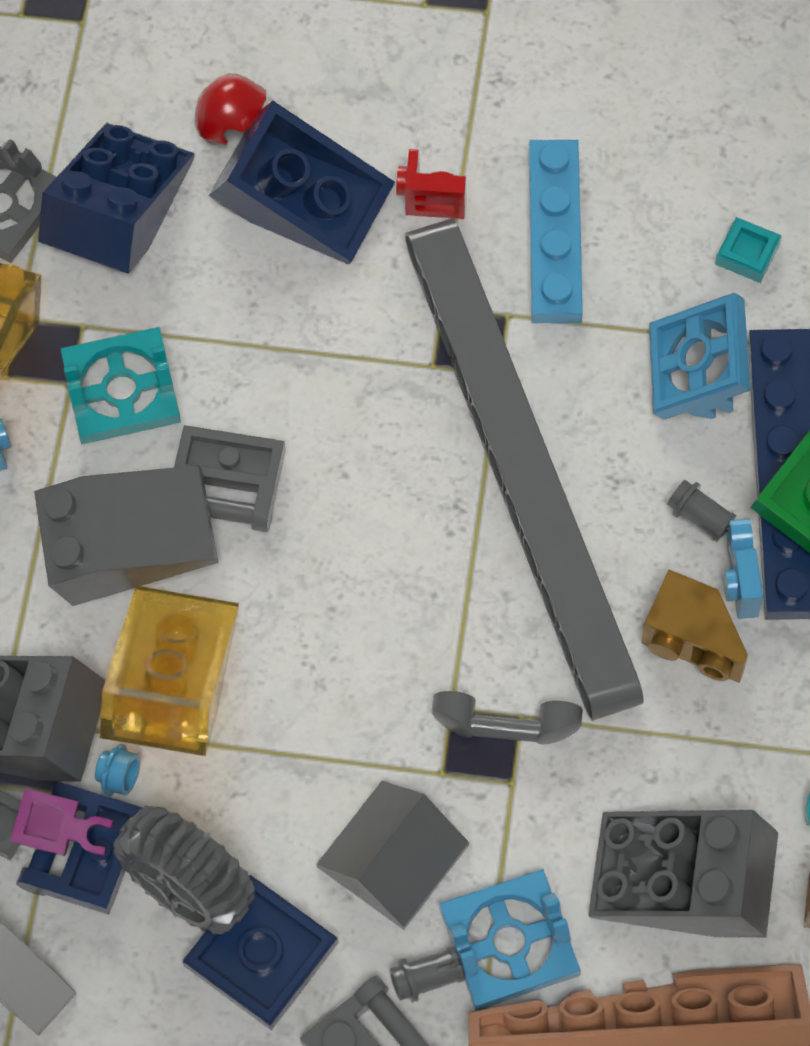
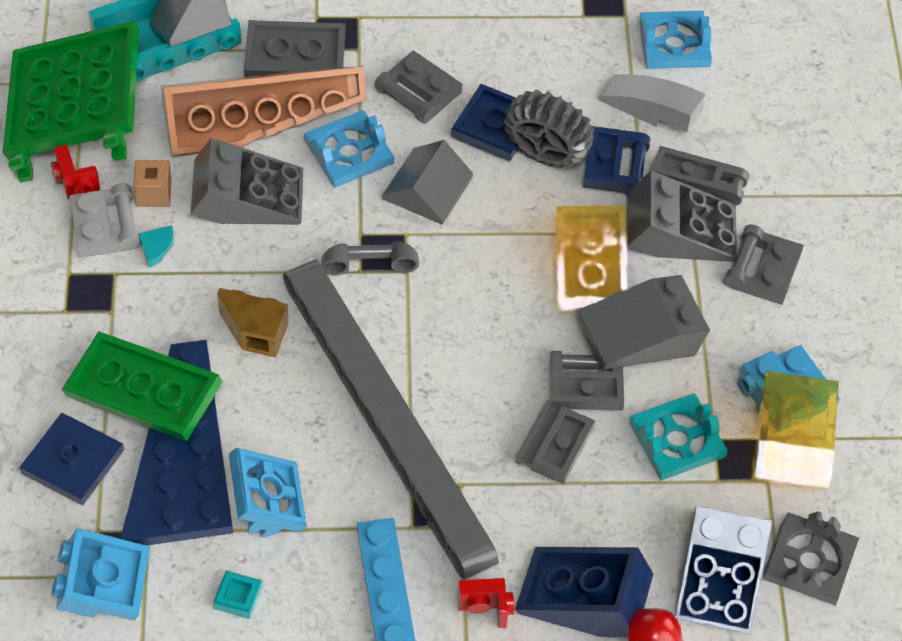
camera: 165 degrees right, 10 degrees down
magenta plate [10,788,114,857] -> none
dark azure plate [95,744,140,796] -> none
dark grey pin [390,947,464,1003] -> none
dark grey pin [667,480,737,542] -> none
dark azure plate [723,518,763,619] -> none
none -> dark grey plate [516,400,595,484]

